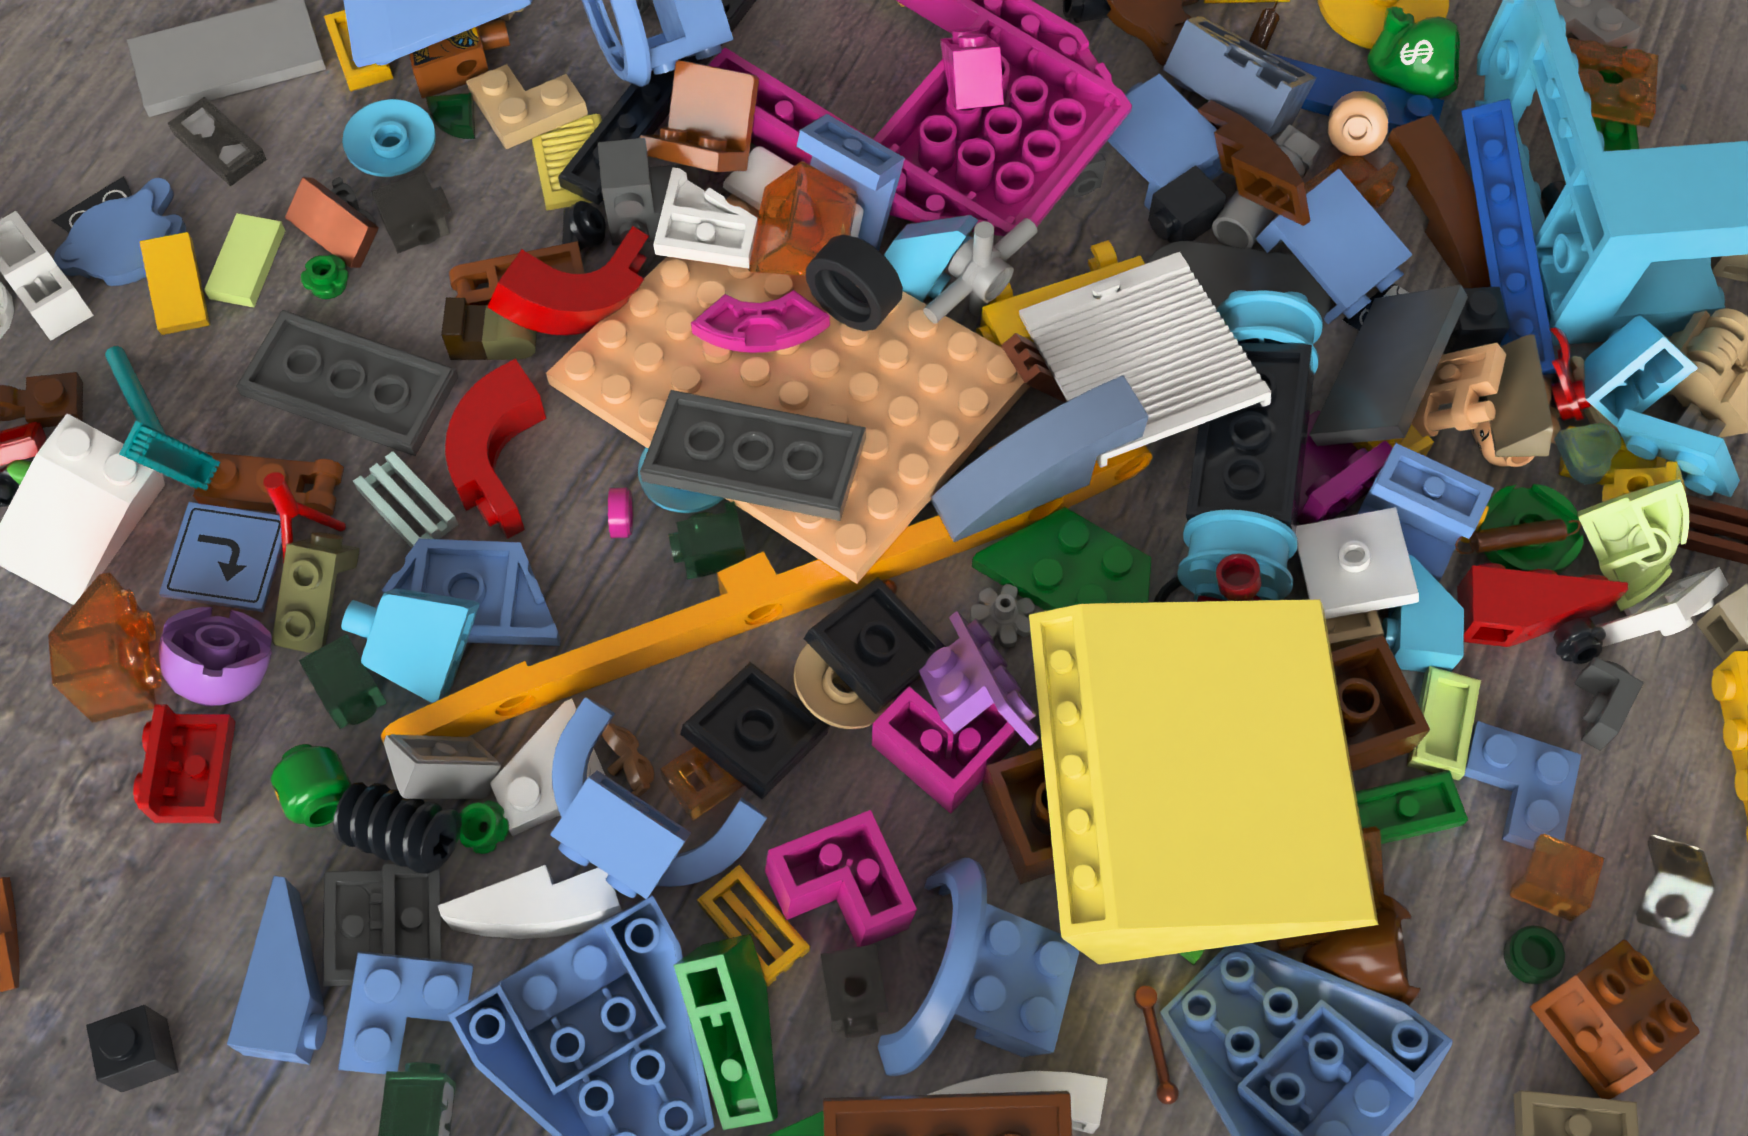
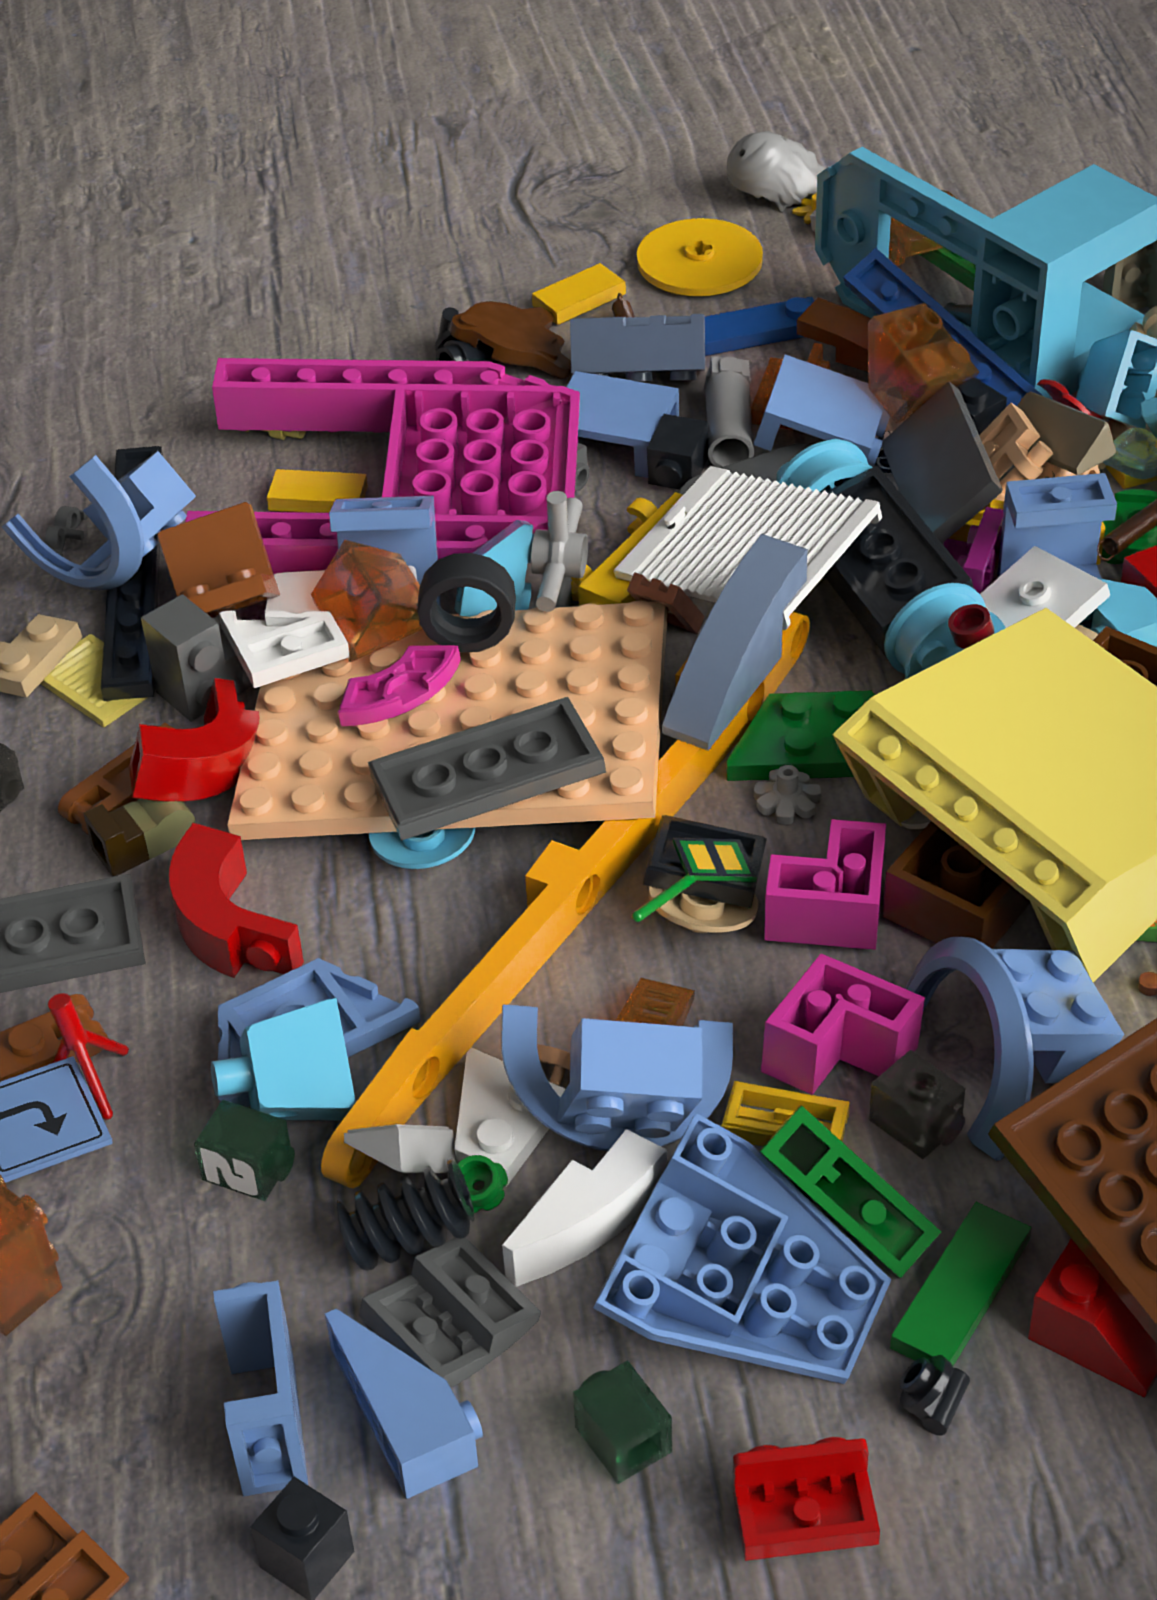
camera: 30 degrees left, 20 degrees down
red bracket [133,704,236,823] -> none
medium lavender cylinder [159,607,272,706] -> none
green head [270,744,352,828] -> none
olive bracket [272,532,360,654] -> none
medium blue plate [338,951,473,1075] -> none
light aqua tile [353,451,458,548] -> none
black plate [562,201,606,253] -> none
dark pink tile [608,488,633,538] -> none
clear green brick [668,501,746,580] -> none
black tile [680,662,830,799] -> none
medium lavender bracket [919,611,1039,746] -> none
slope [941,28,1004,110] -> none
reddish brown slope [1198,100,1311,226] -> none
light nougat head [1328,91,1389,156] -> none
green piece [1367,7,1460,99] -> none
none -> medium blue panel [213,1280,309,1497]
none -> yellow tile [267,469,368,513]
none -> piece [632,838,757,922]
none -> clear orange slope [868,303,979,423]

